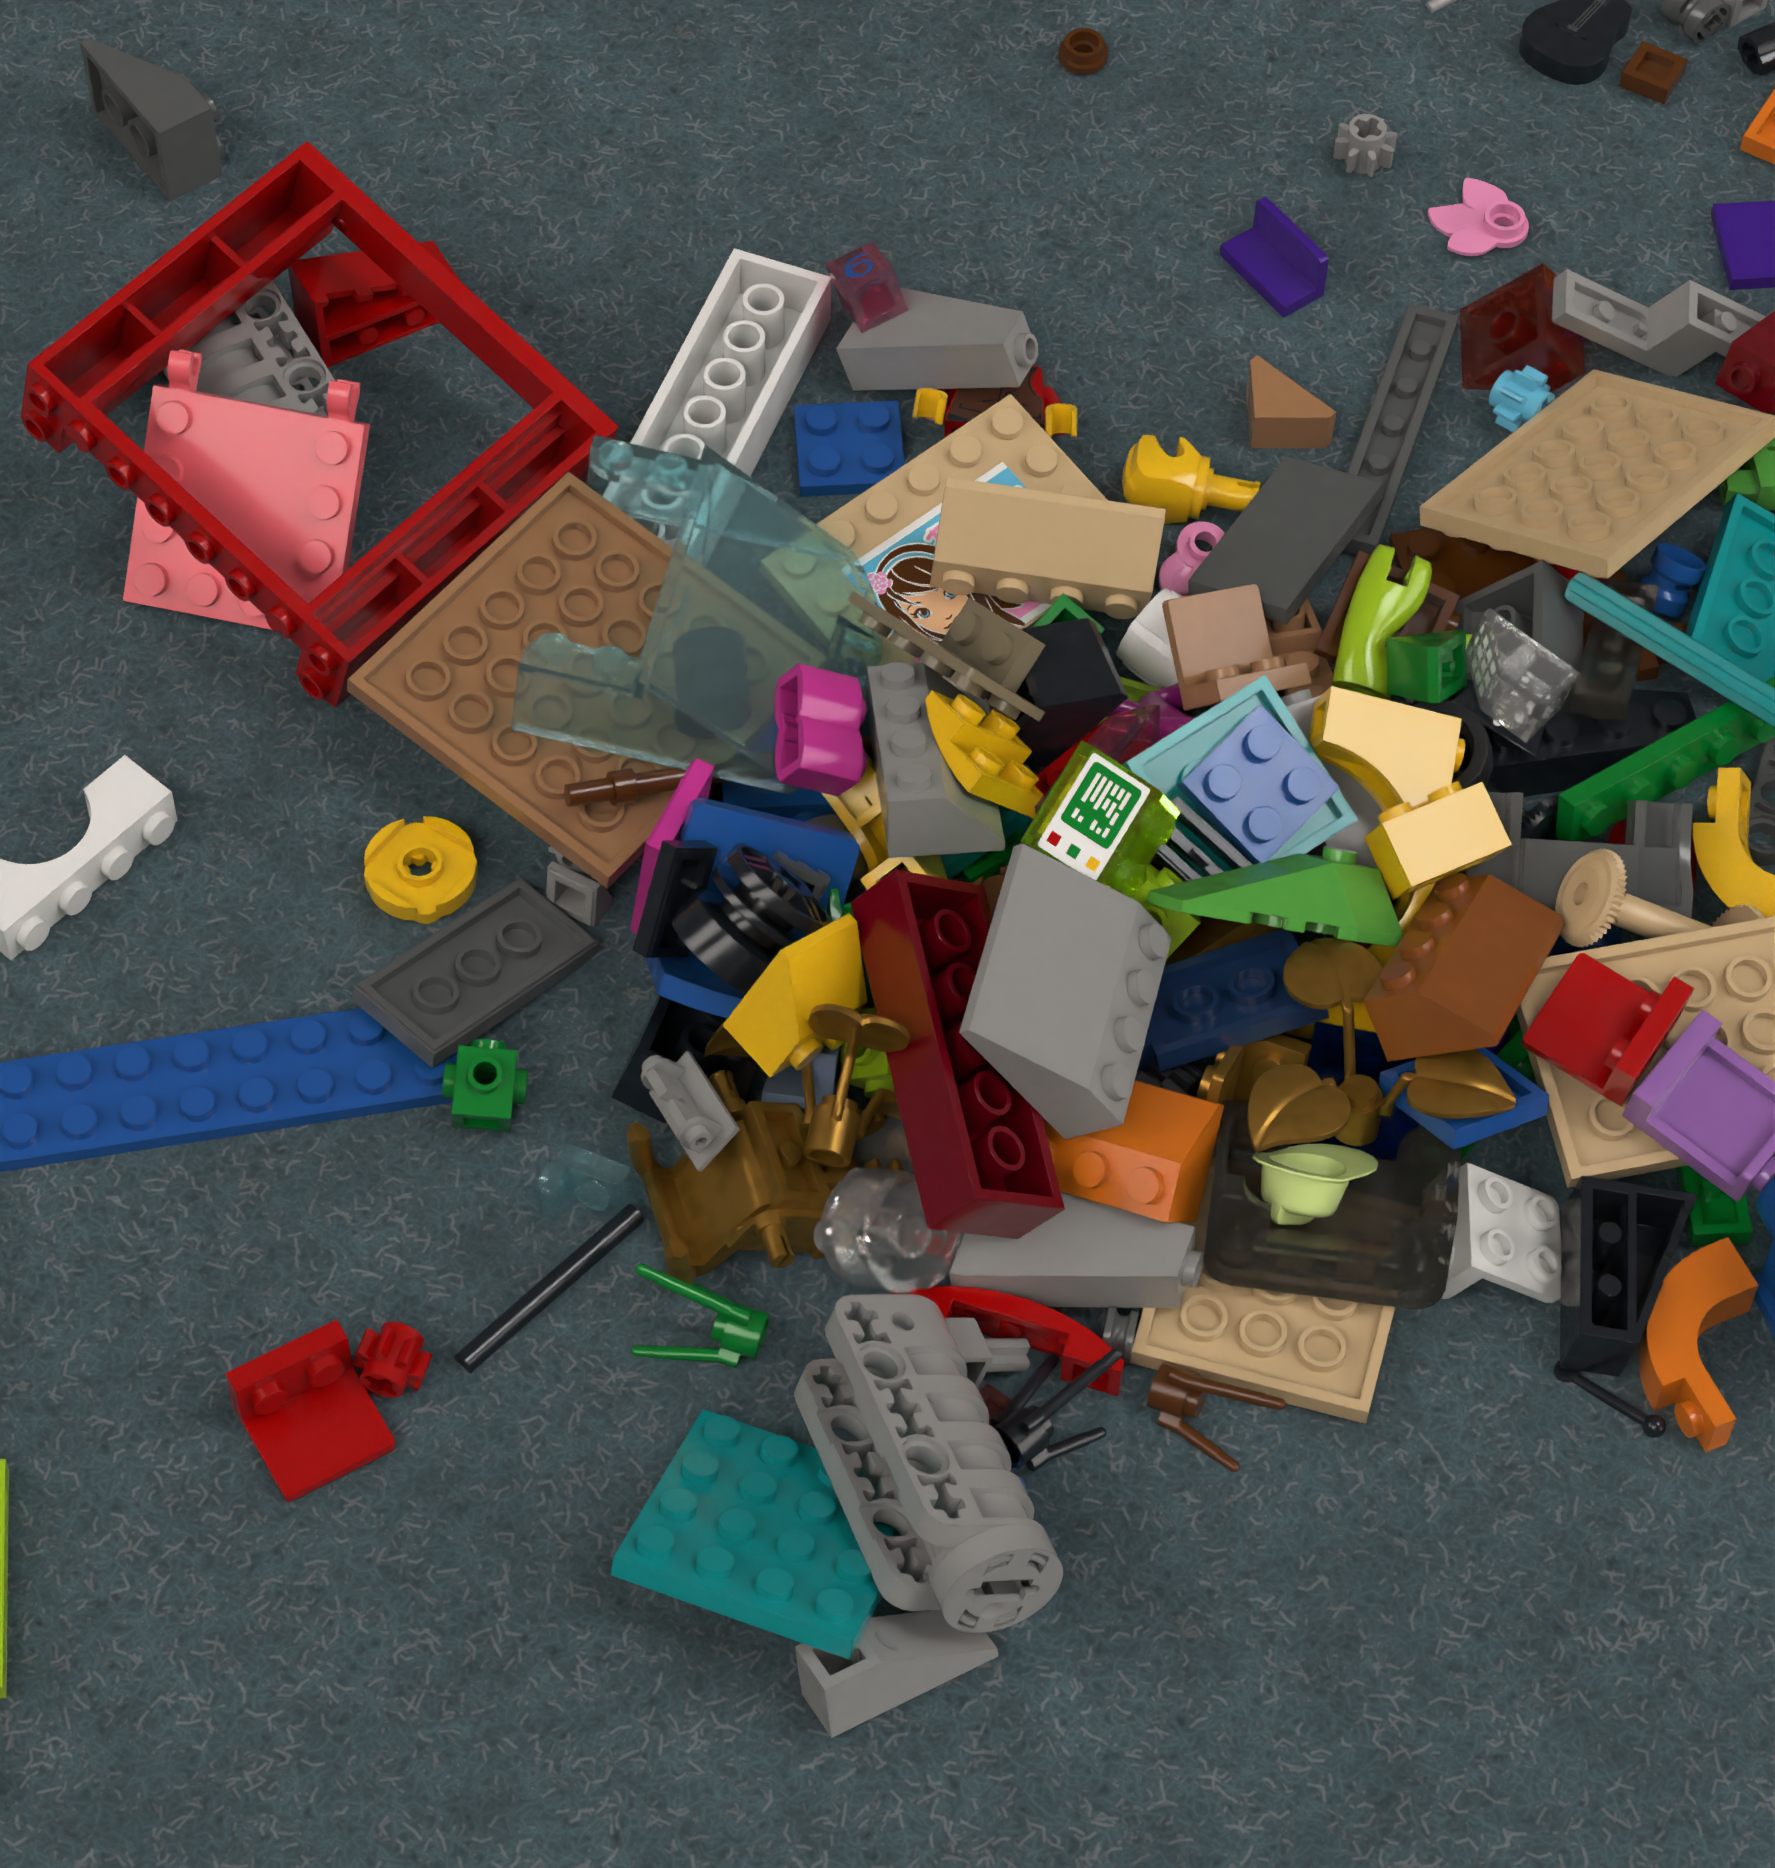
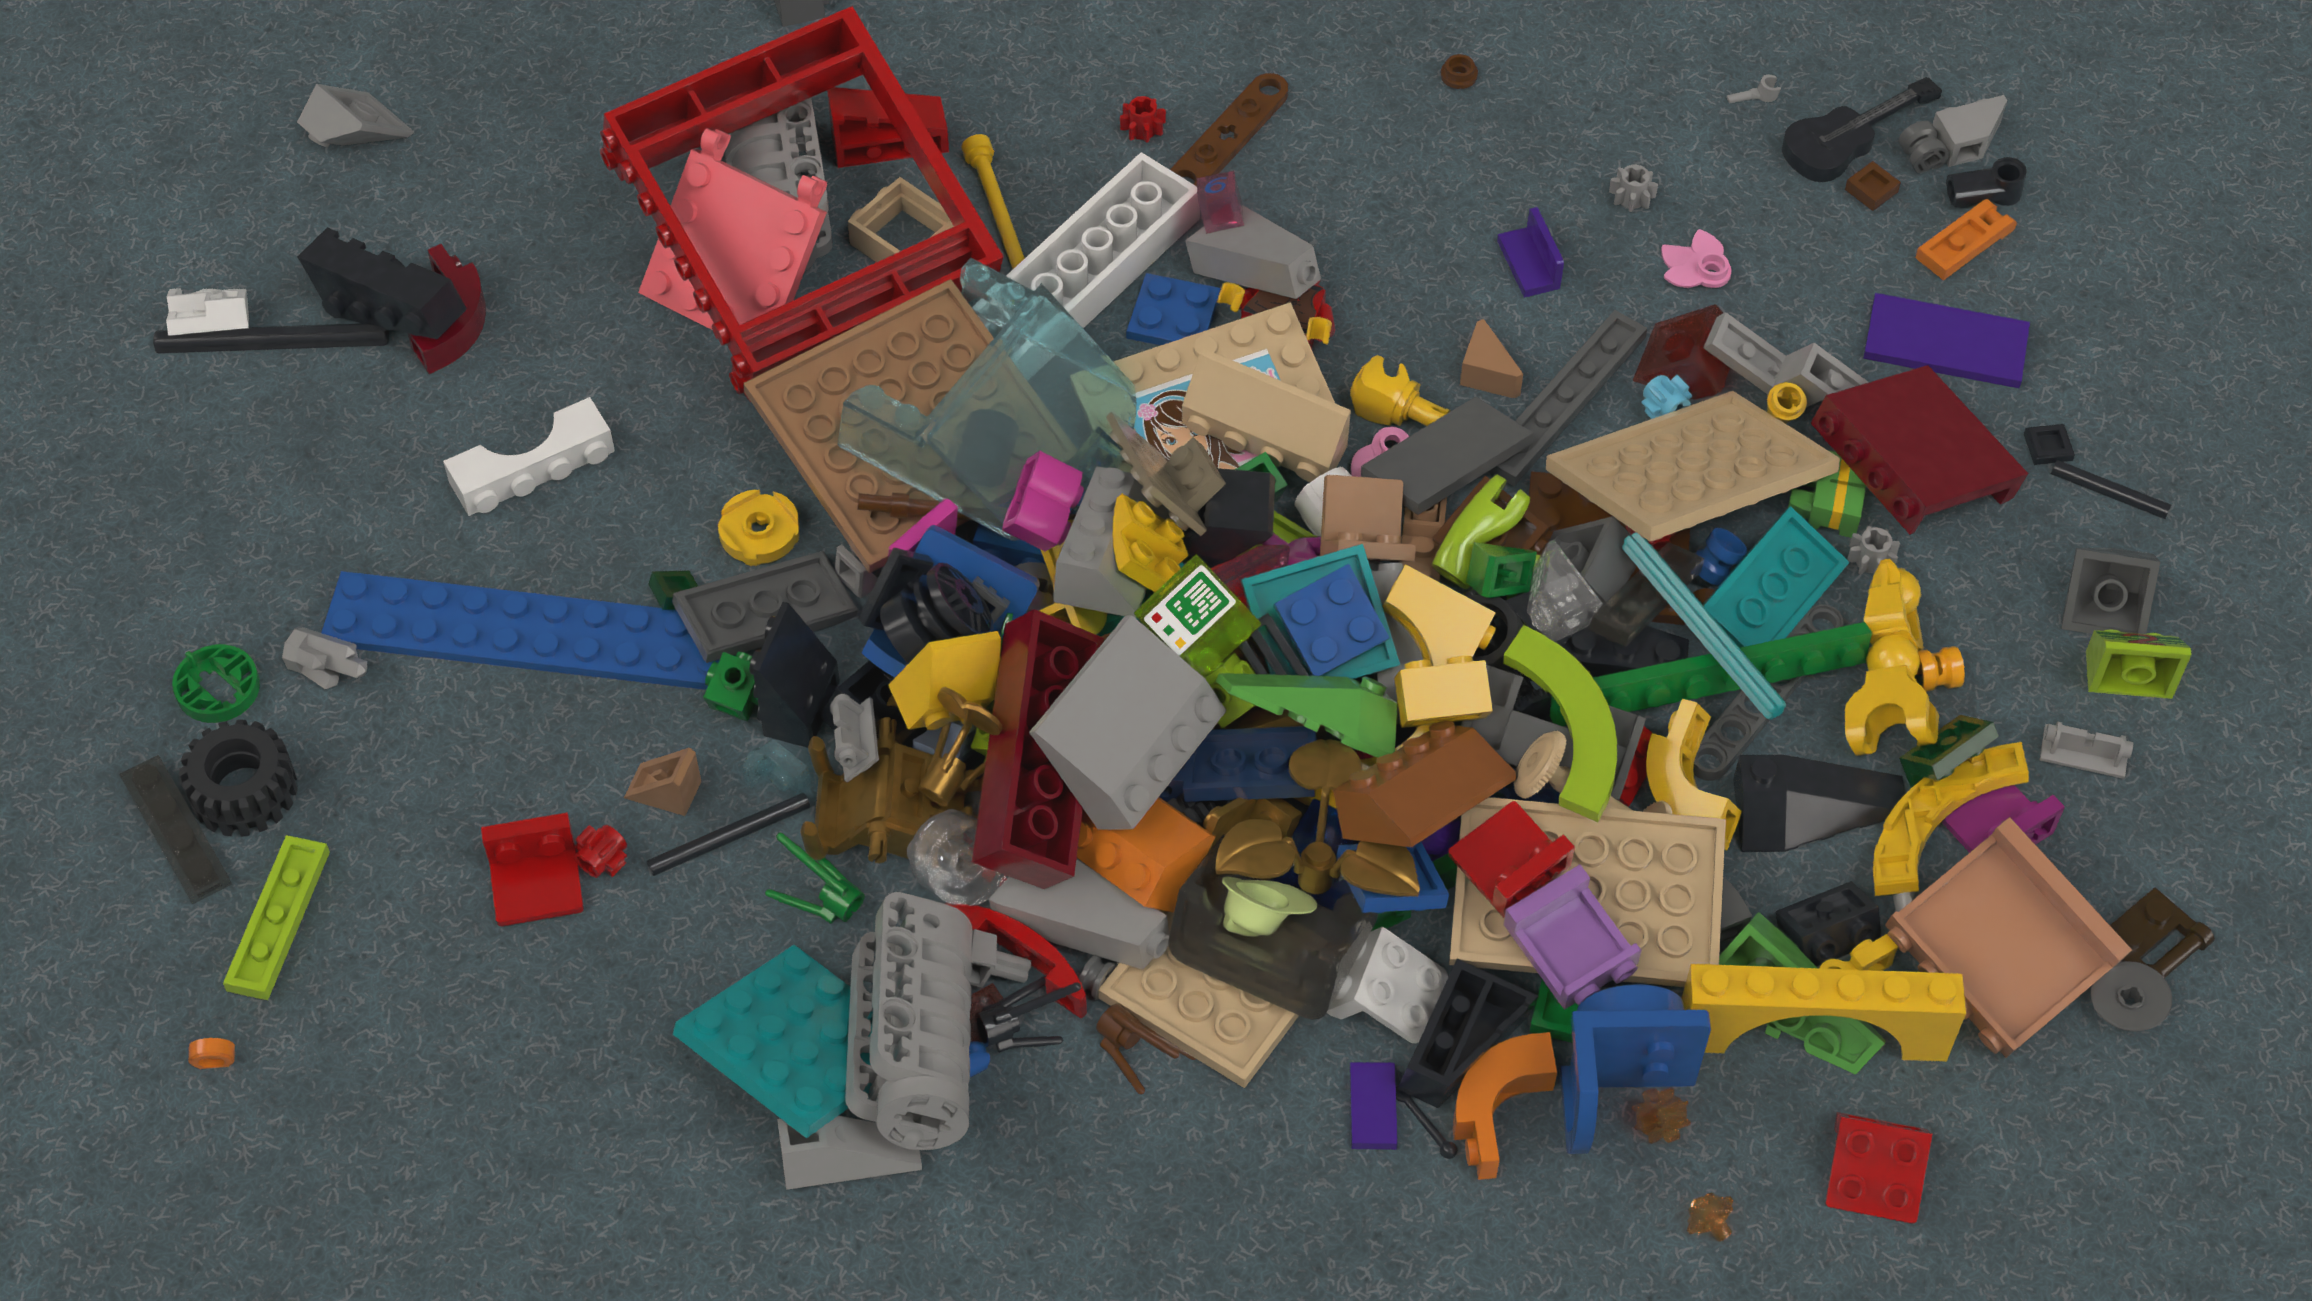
camera: 20 degrees right, 0 degrees up
none -> medium nougat slope [624,748,701,816]
none -> dark green plate [648,570,698,610]
none -> black slope [749,601,840,748]
none -> tan window [848,177,954,262]
none -> yellow piece [961,134,1025,269]
none -> red gear [1120,96,1166,143]
none -> reddish brown piece [1170,73,1288,194]
none -> dark purple tile [1350,1062,1397,1150]
none -> lime tile [1504,625,1617,822]
none -> yellow cone [1767,382,1807,424]

